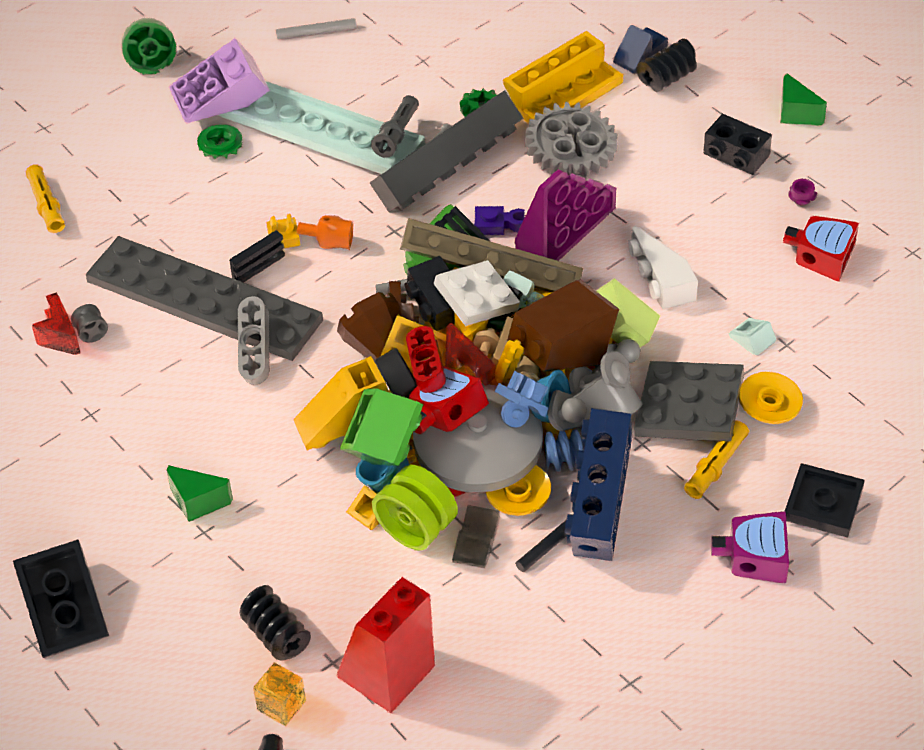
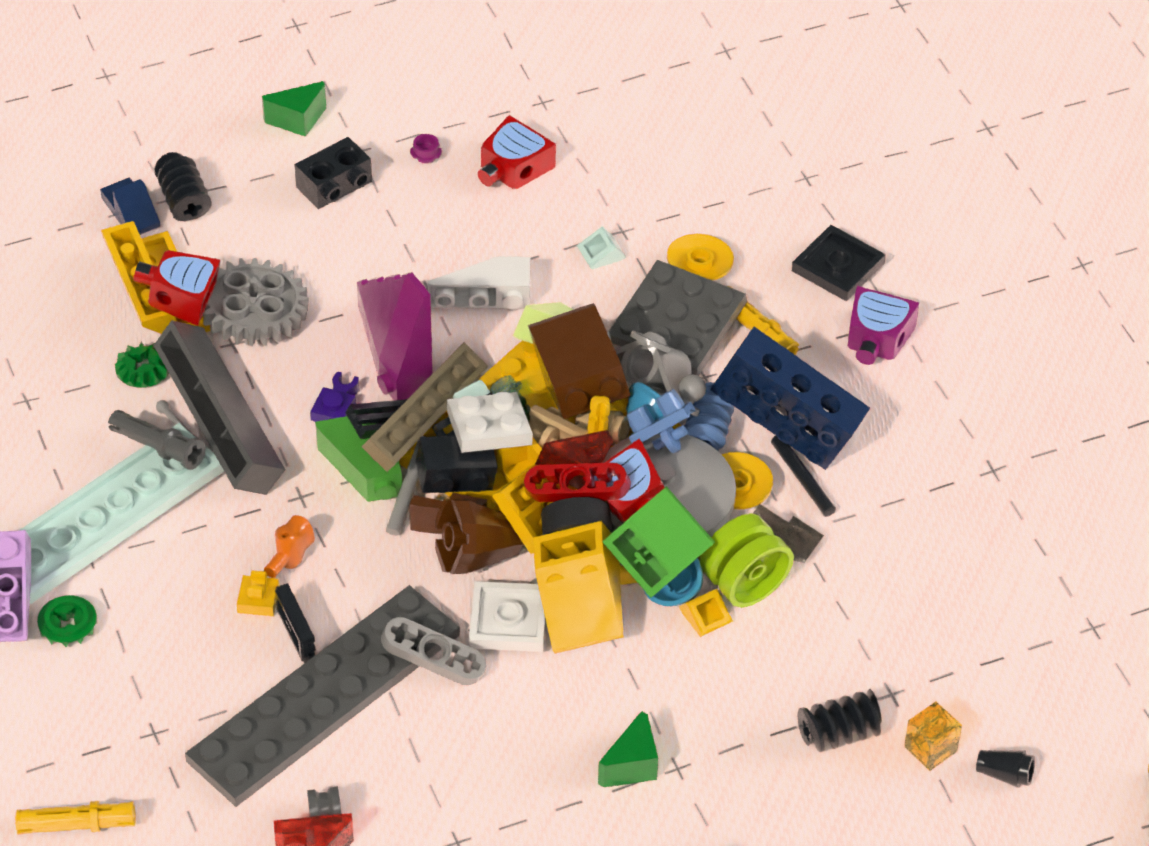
camera: 75 degrees left, 0 degrees up
slope [337,576,435,714] -> none
none -> red torso [133,250,220,326]
none -> white plate [469,581,545,652]

